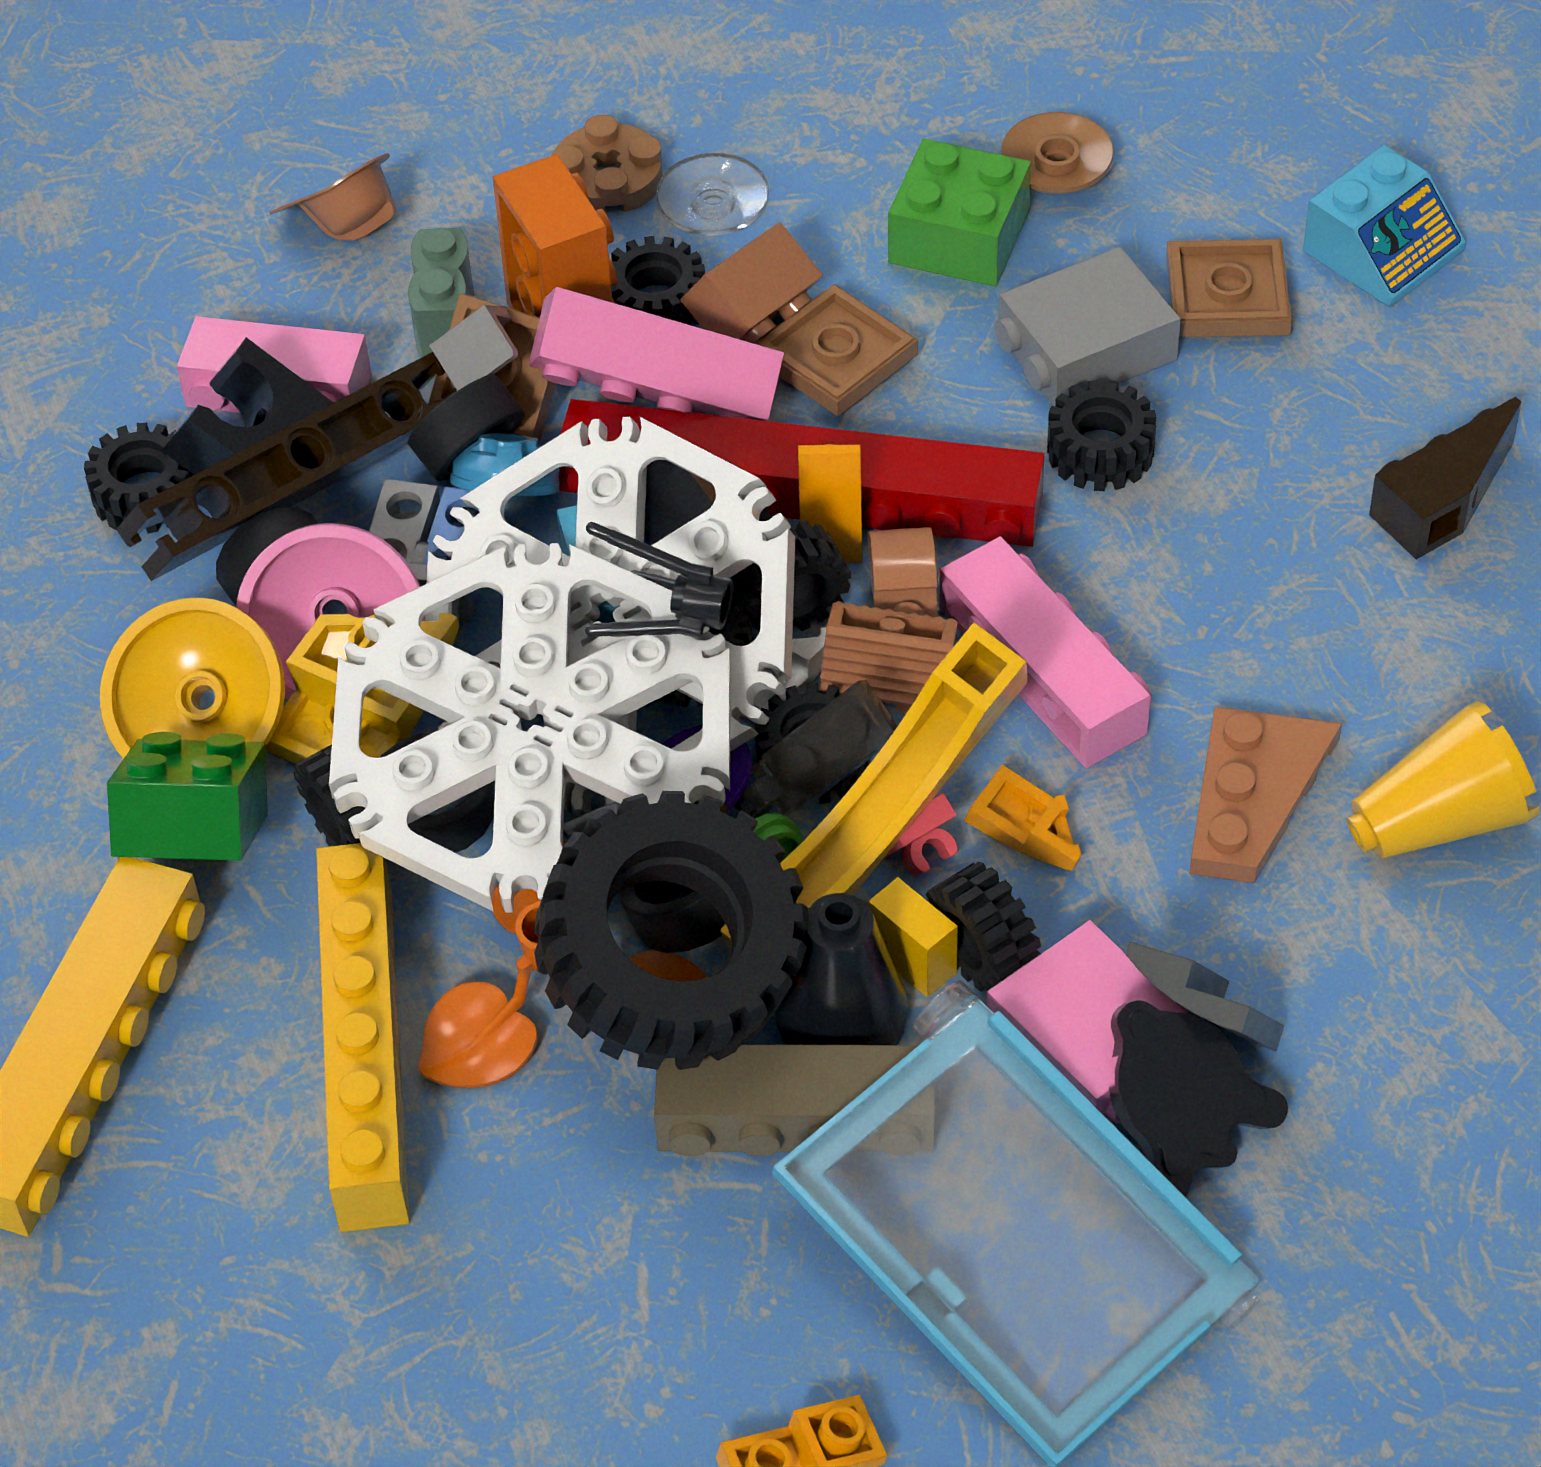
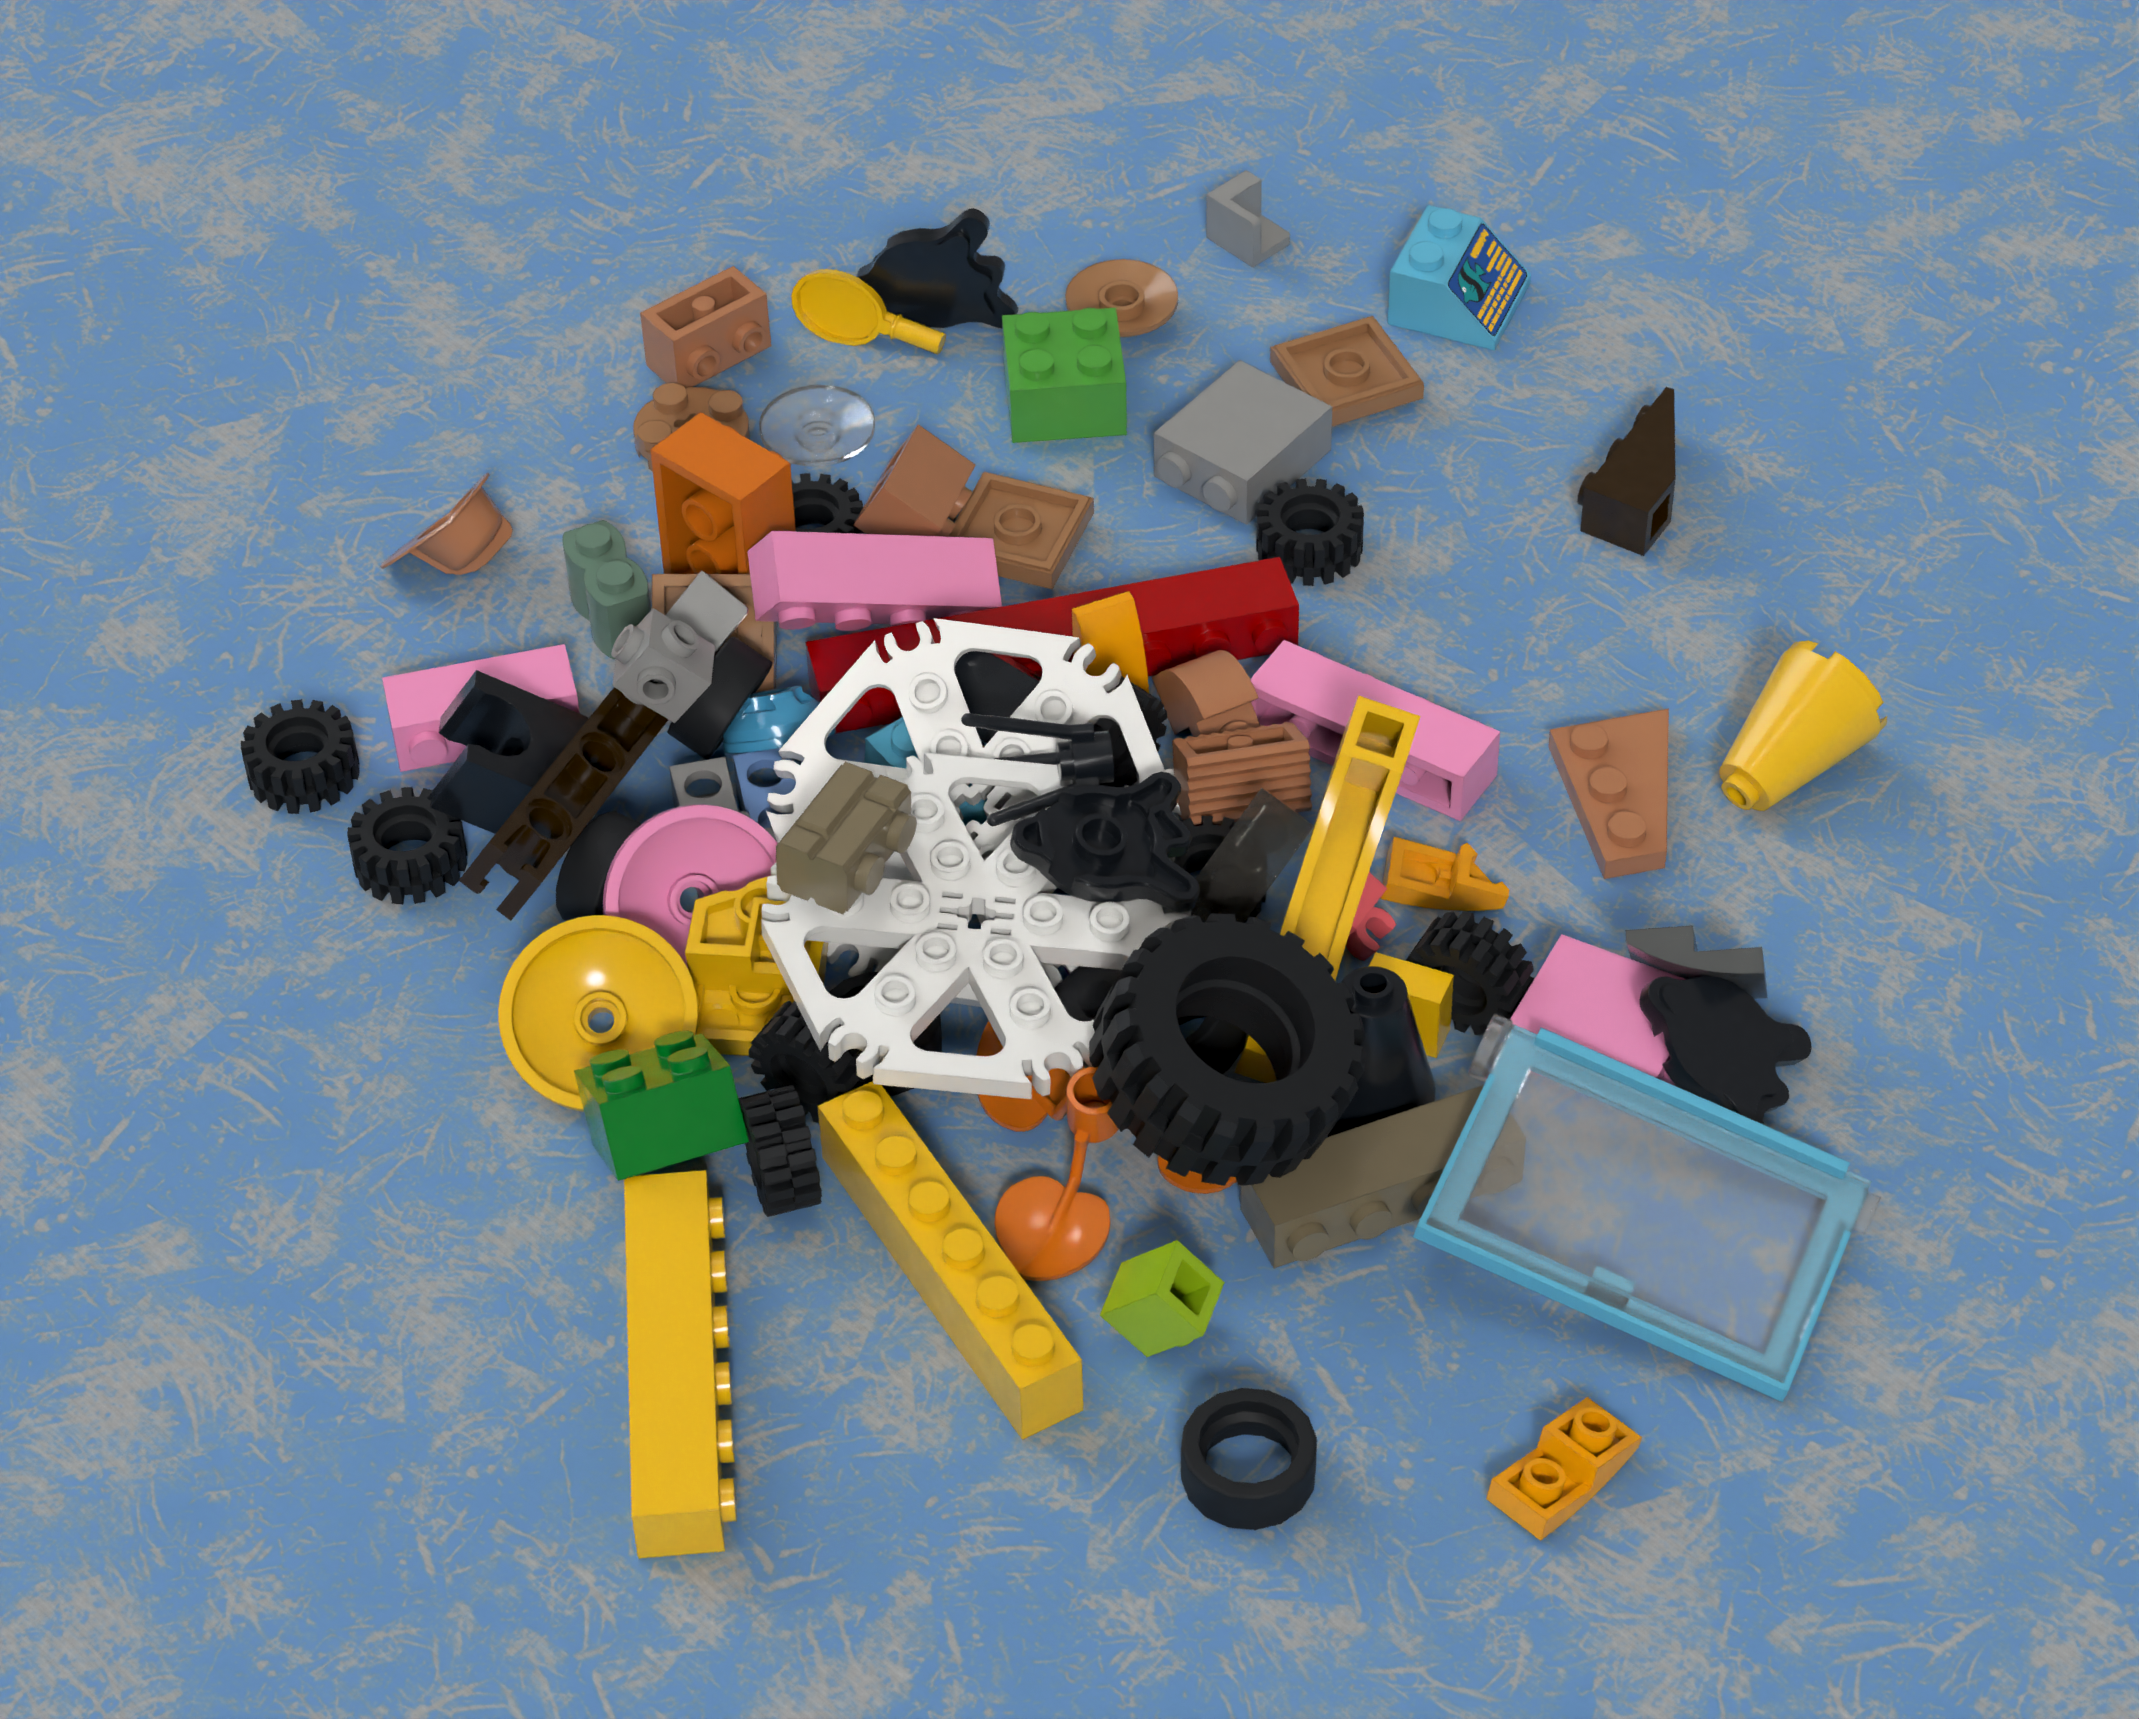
camera: 25 degrees left, 5 degrees down
none -> black tyre [241,699,360,814]
none -> light grey brick [611,608,715,723]
none -> nougat brick [640,266,771,388]
none -> black tyre [738,1085,822,1217]
none -> dark tan brick [776,762,917,914]
none -> yellow piece [791,269,946,355]
none -> black tile [856,208,1019,329]
none -> black tile [1010,772,1200,913]
none -> lime brick [1100,1240,1225,1357]
none -> black tyre [1181,1388,1317,1530]
none -> light grey panel [1206,170,1290,268]

